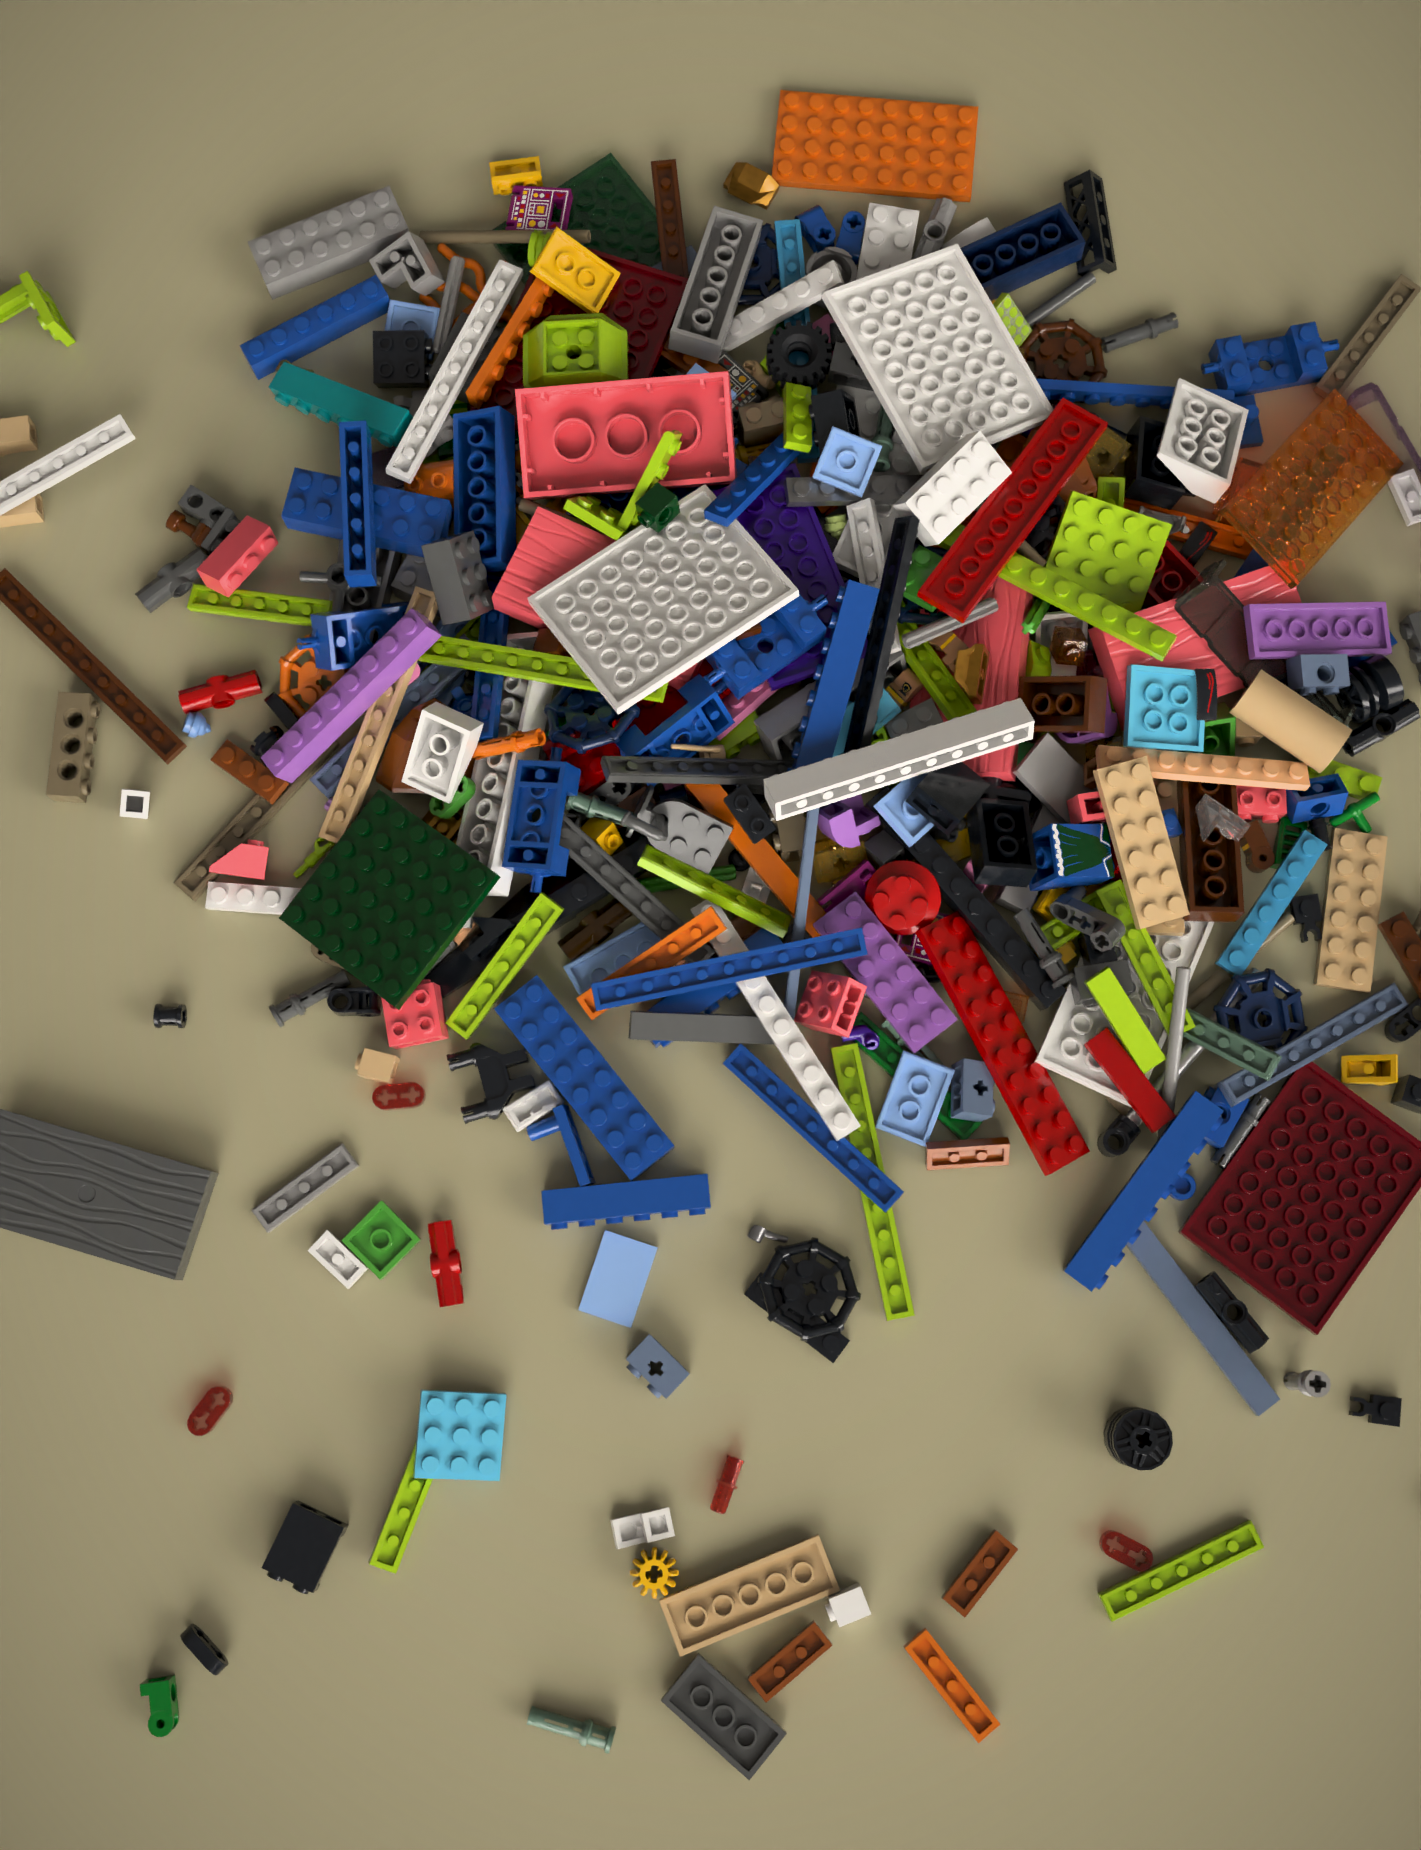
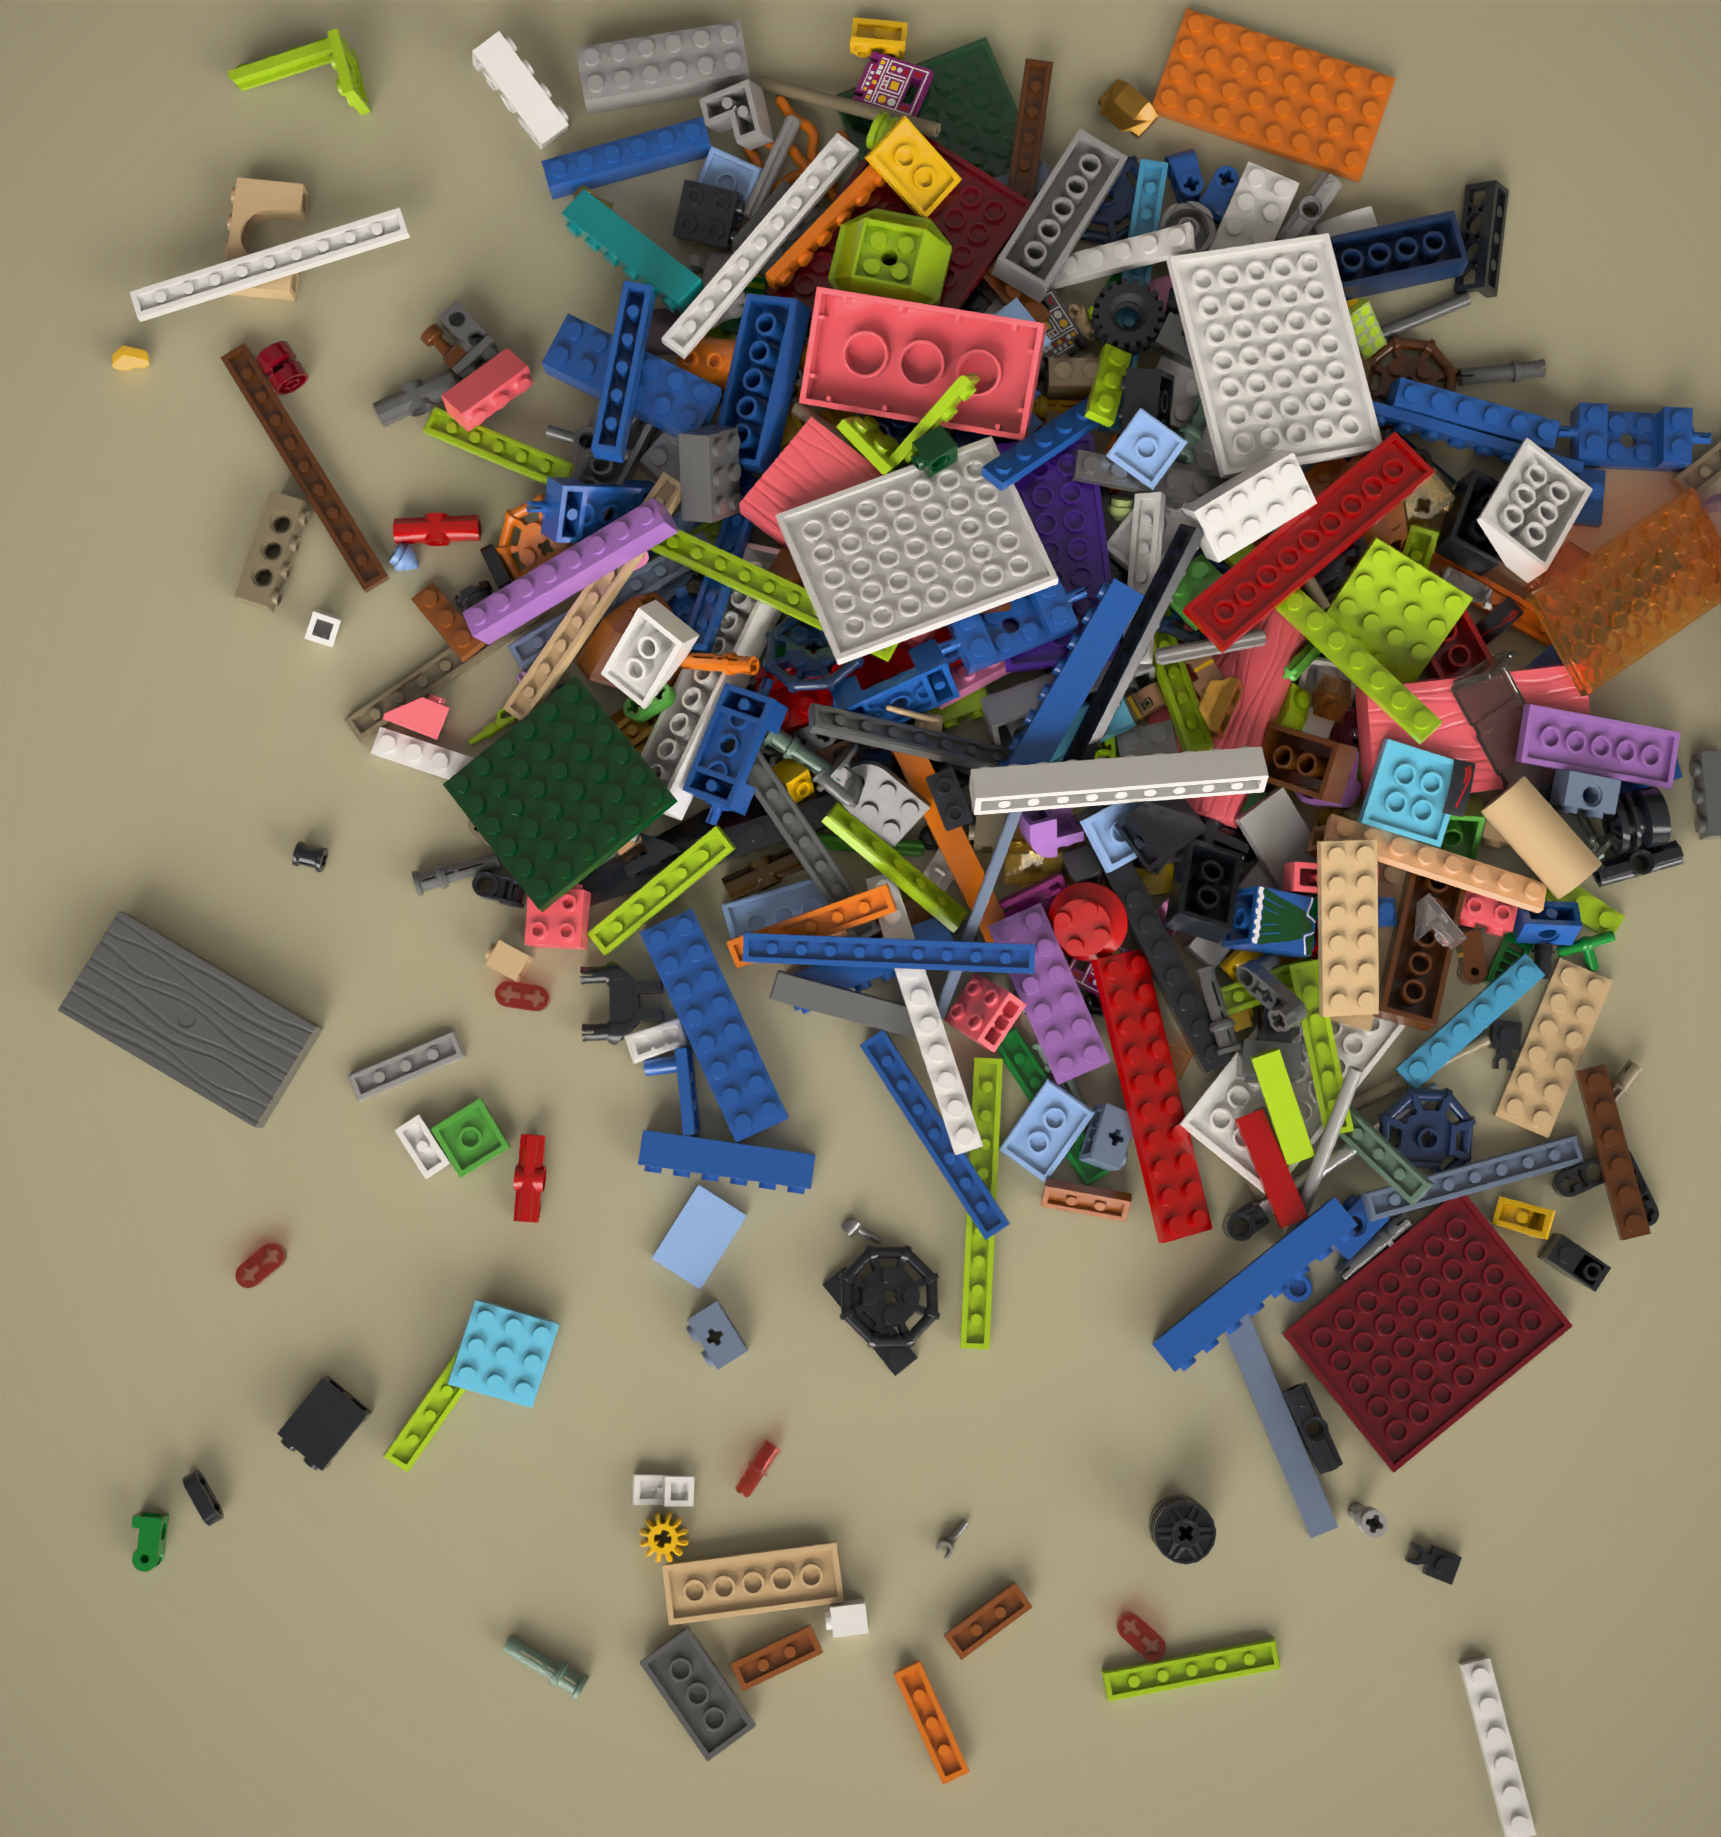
camera: 15 degrees right, 5 degrees up
dark purple arm [841,1024,879,1050] -> none
none -> dark red wheel [256,341,309,395]
none -> white wedge [472,31,569,150]
none -> flat silver hand [936,1520,969,1559]
none -> blue brick [1385,377,1560,452]

